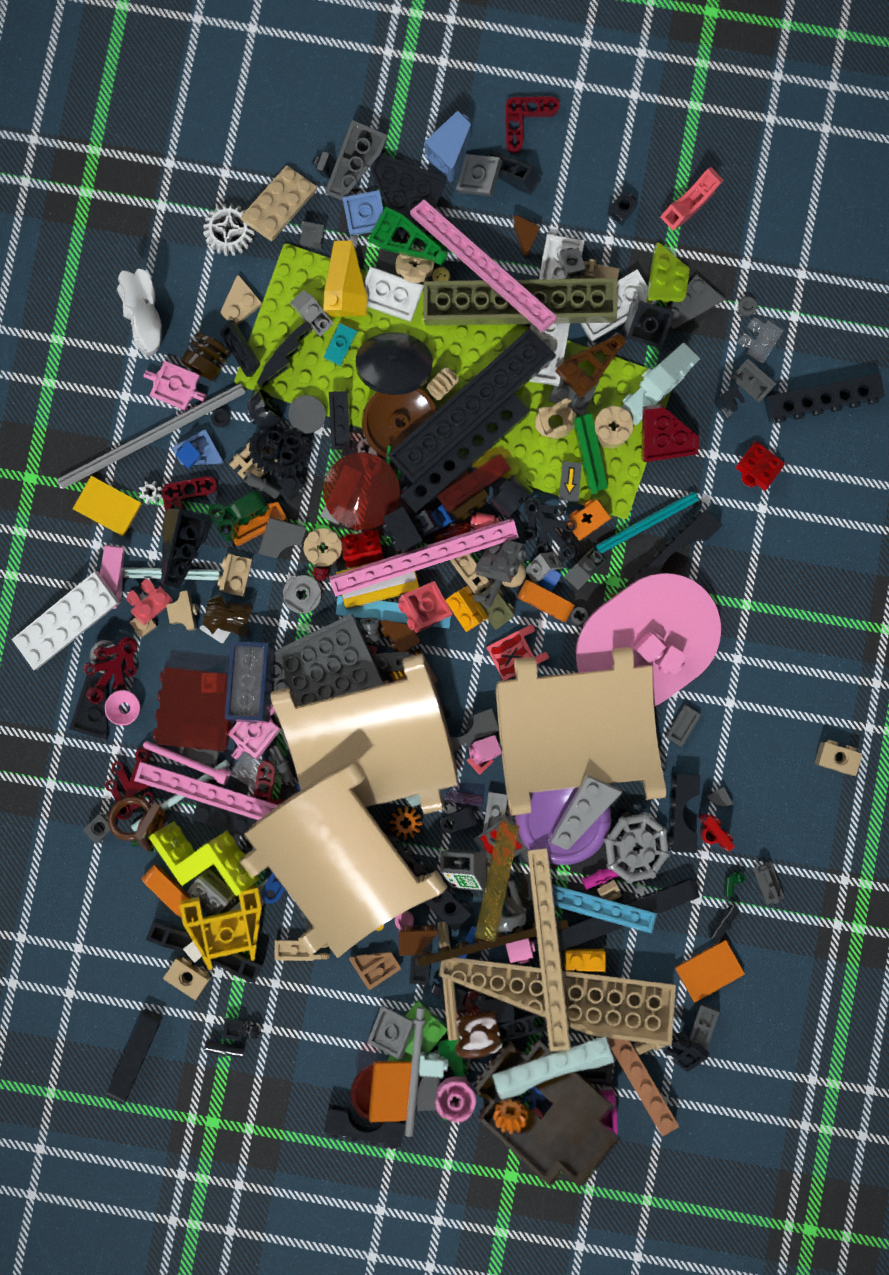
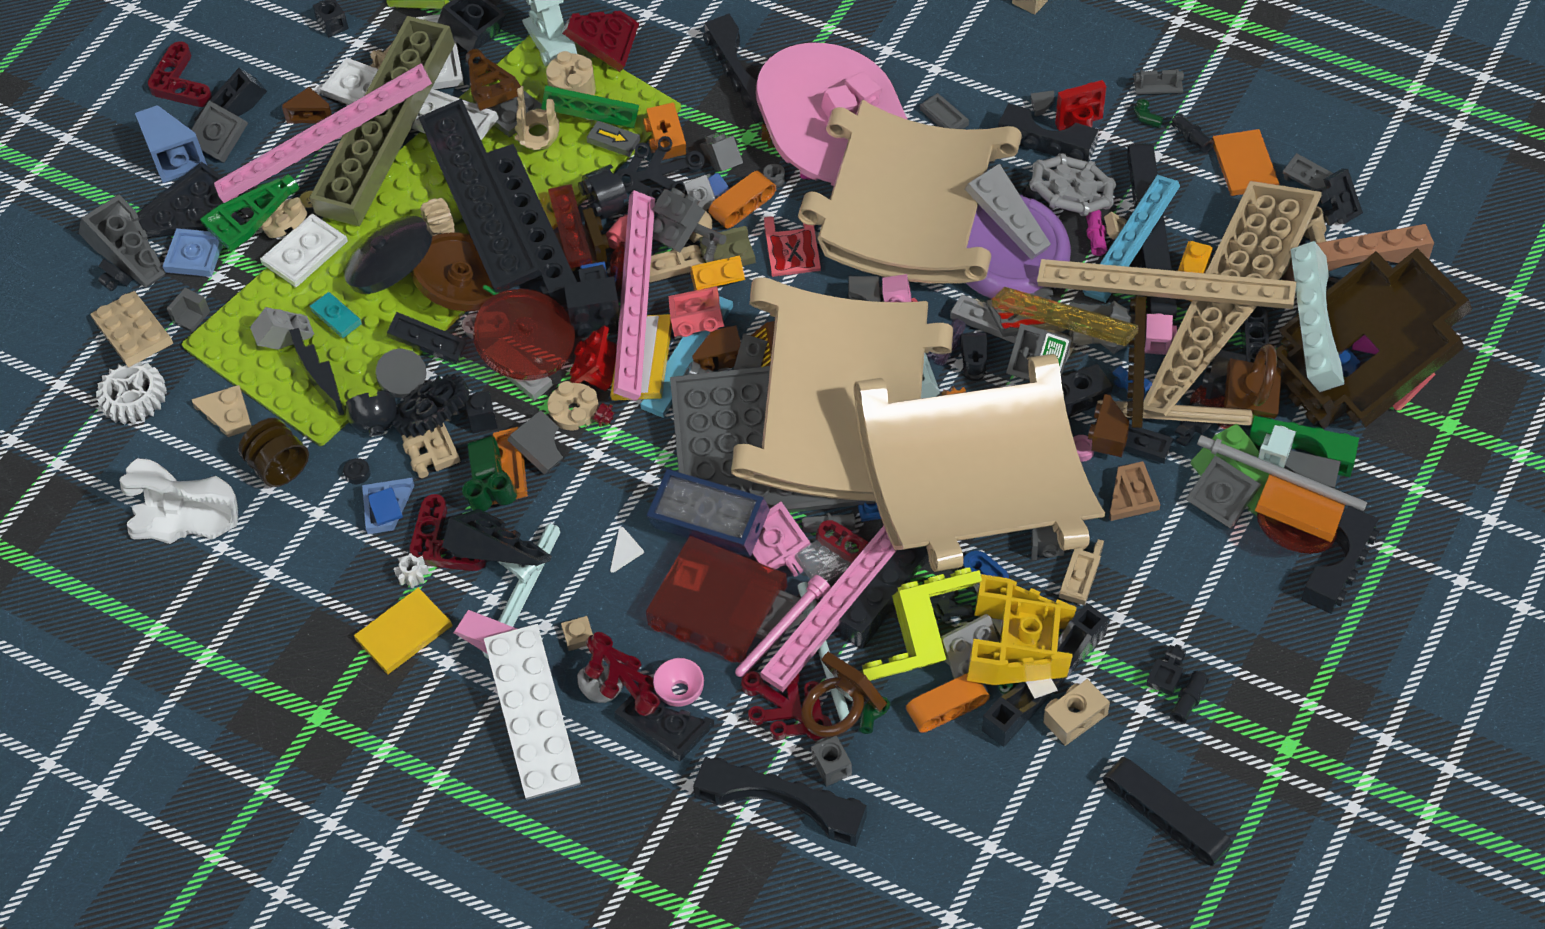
camera: 65 degrees left, 30 degrees down
light grey axle [57,384,245,489] -> none
coral plate [126,578,173,626] -> none
bright pink plate [143,361,206,411] -> none
tan brick [166,591,198,631] -> none
dark brown piece [202,593,252,638] -> none
tan bracket [218,553,253,597] -> none
black plate [220,320,261,377] -> none
dark grey axle [243,471,280,499] -> none
light grey plate [283,575,322,614] -> none
yellow wedge [323,240,368,317] -> none
bright pink brick [436,1076,476,1123] -> none
orange gear [494,1098,528,1134] -> none
dark grey brick [559,247,586,279] -> none
teal axle [596,492,699,554] -> none
none -> black arch [693,757,867,847]

